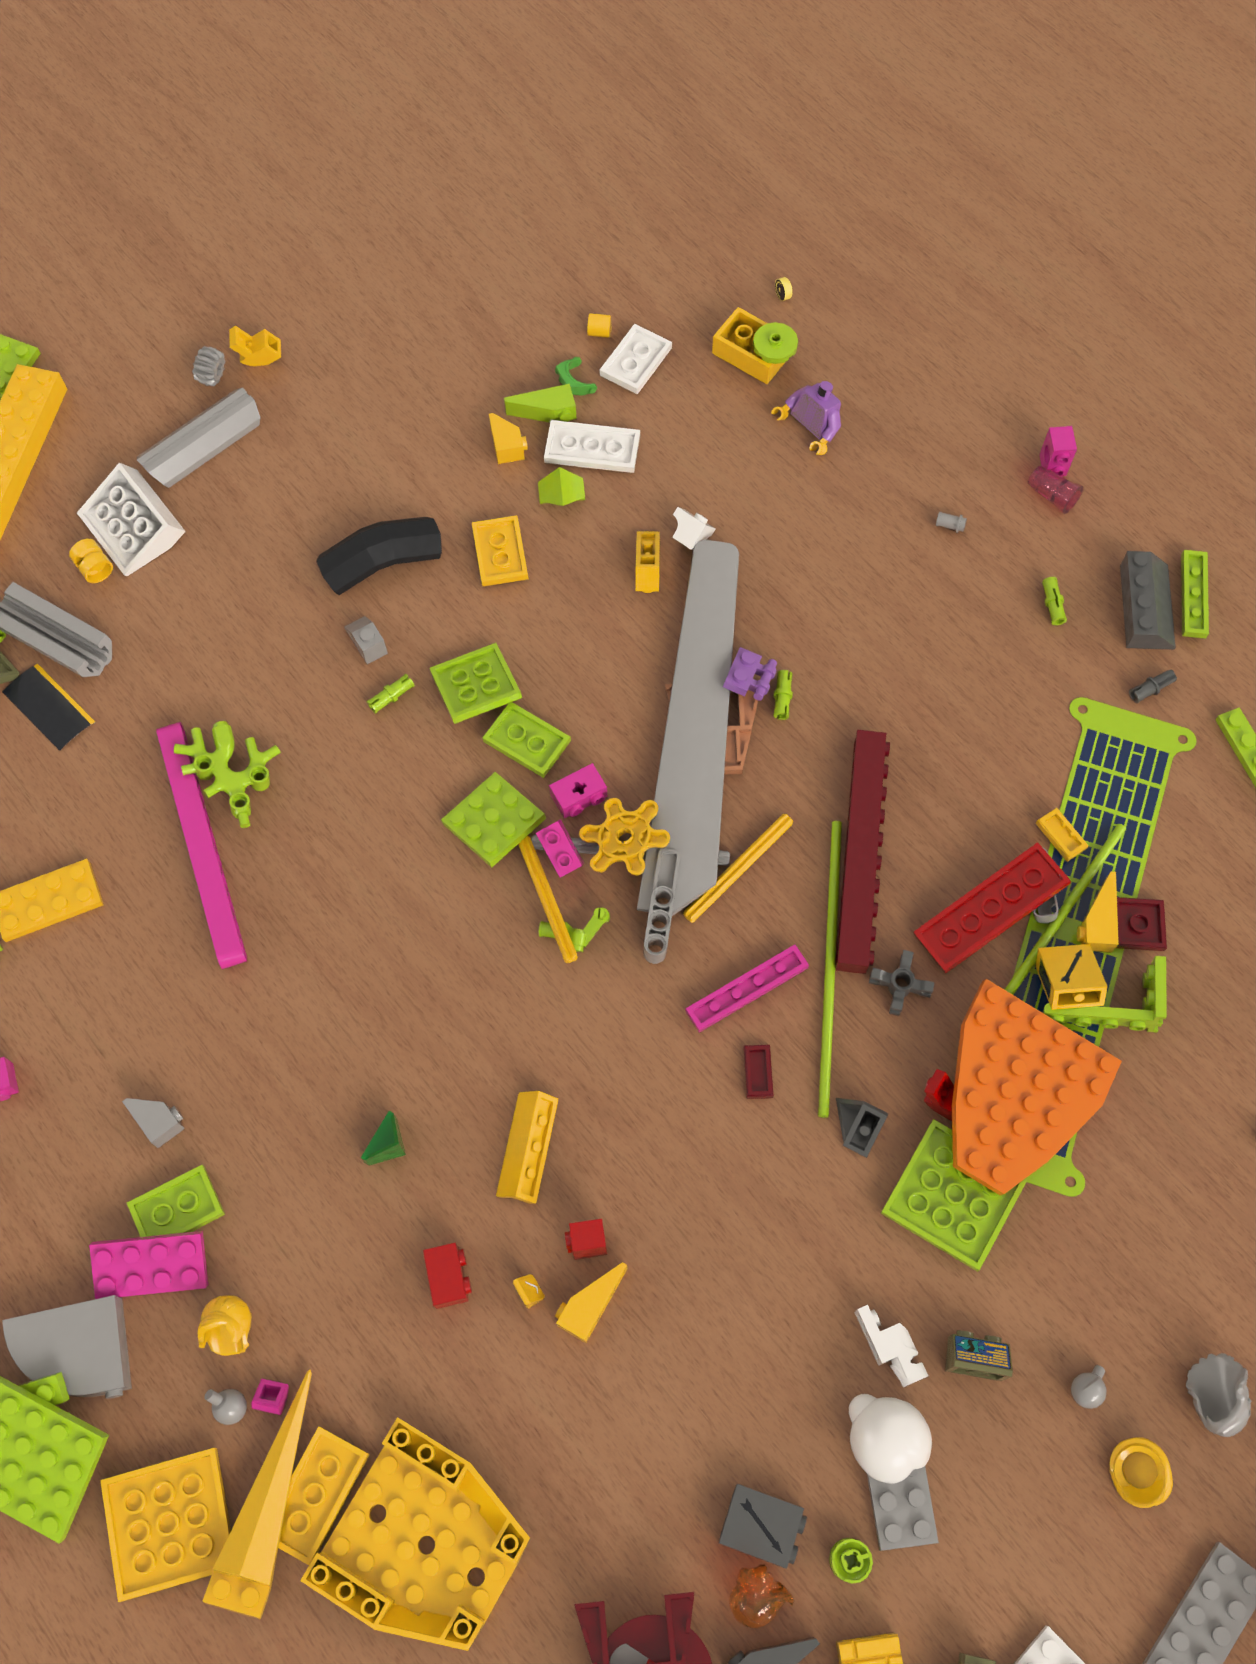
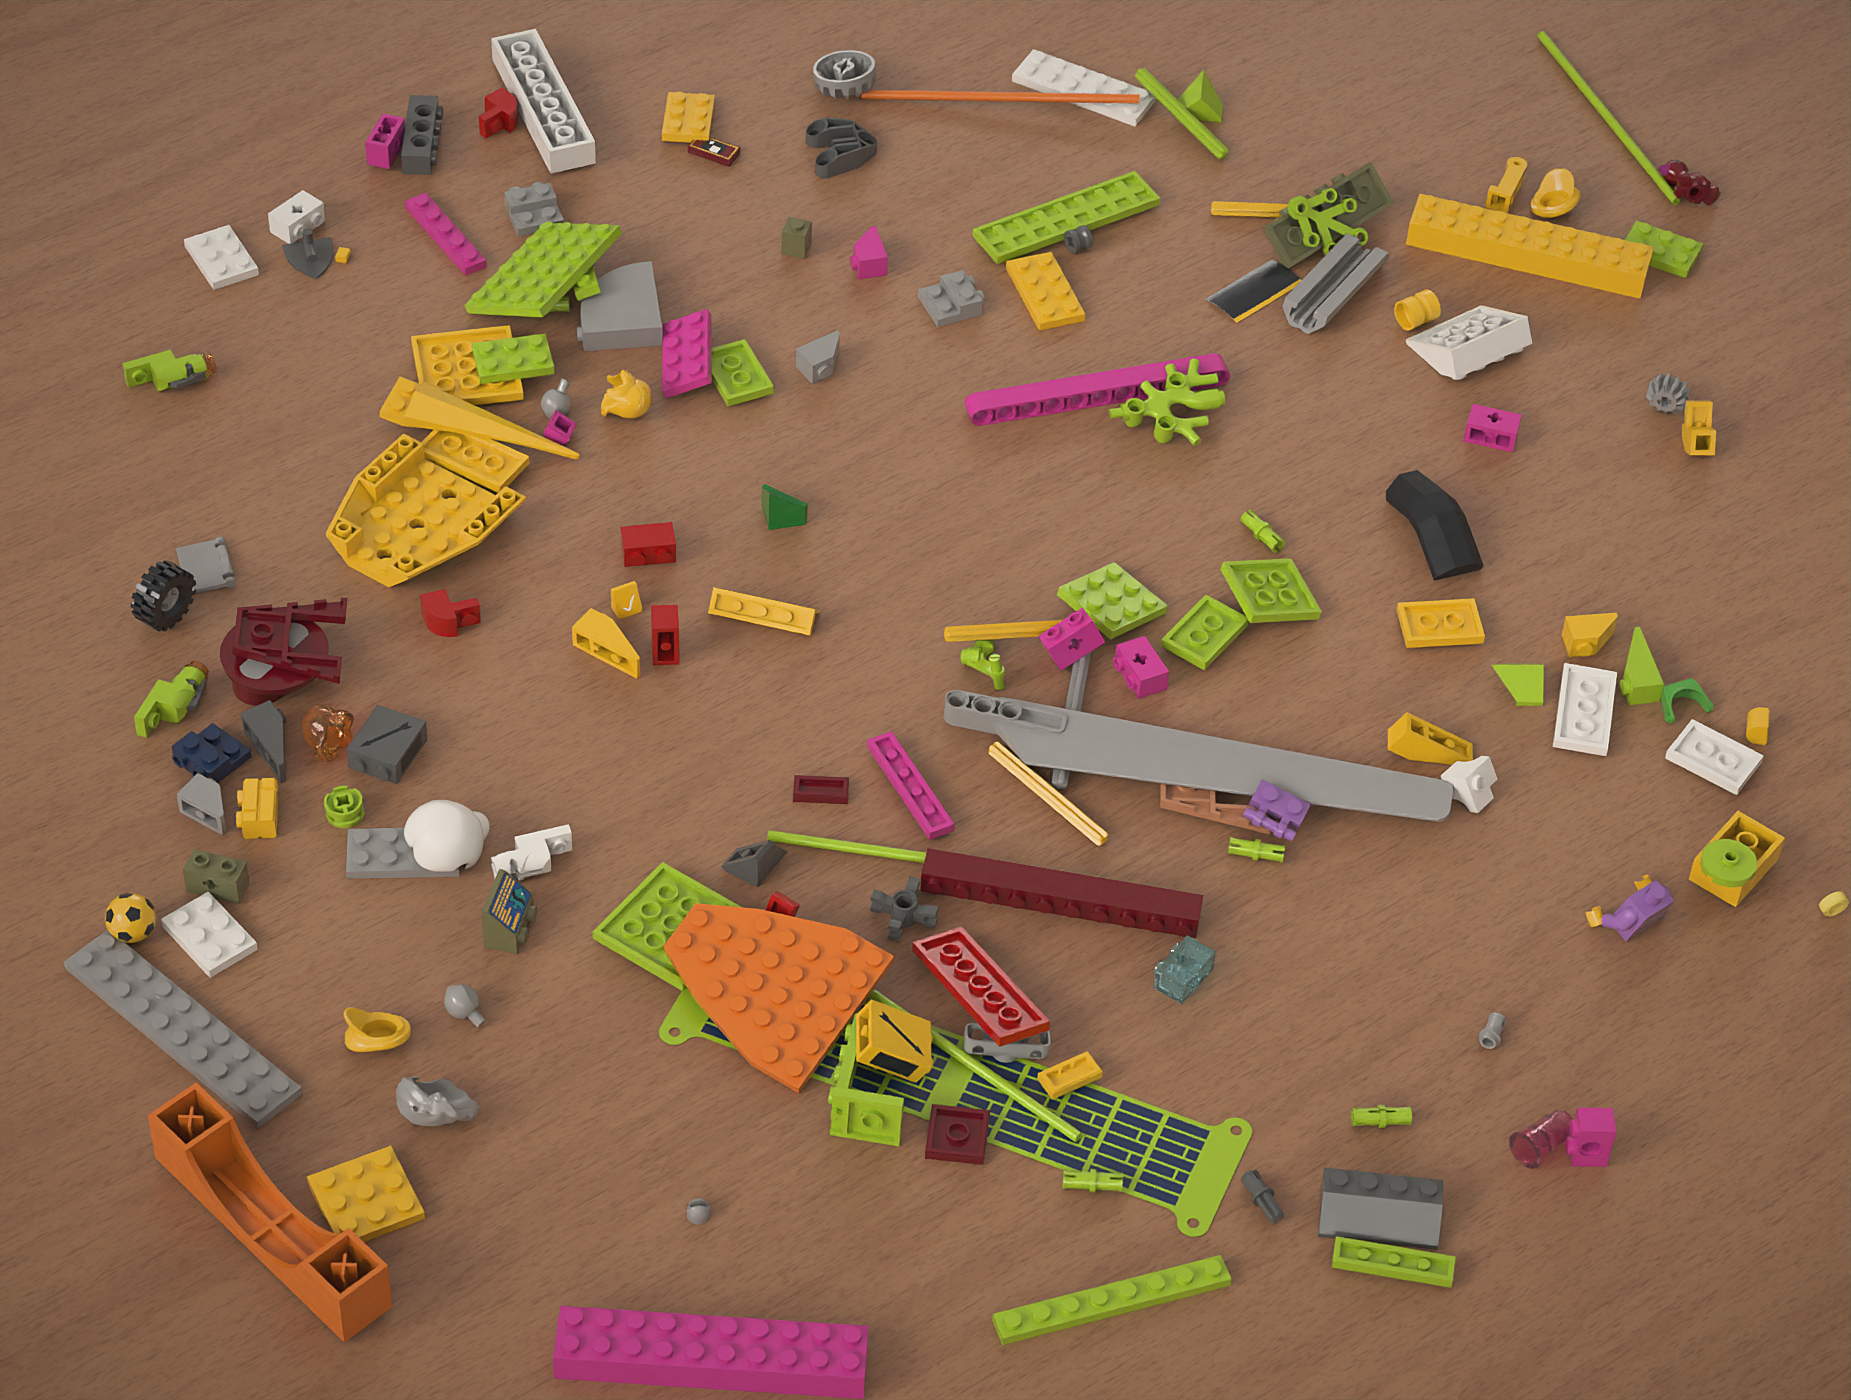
camera: 90 degrees right, 20 degrees down
light grey piece [137,387,260,488] -> none
light grey slope [344,616,388,664] -> none
yellow plate [579,798,670,876] -> none
yellow slope [1077,871,1118,953] -> none
none -> red brick [420,589,481,637]
none -> lime plate [471,334,555,384]
none -> light grey plate [918,270,985,327]
none -> lime pin [1063,1169,1123,1193]
none -> clear light blue brick [1153,935,1216,1004]
none -> dark pink brick [1464,404,1522,452]

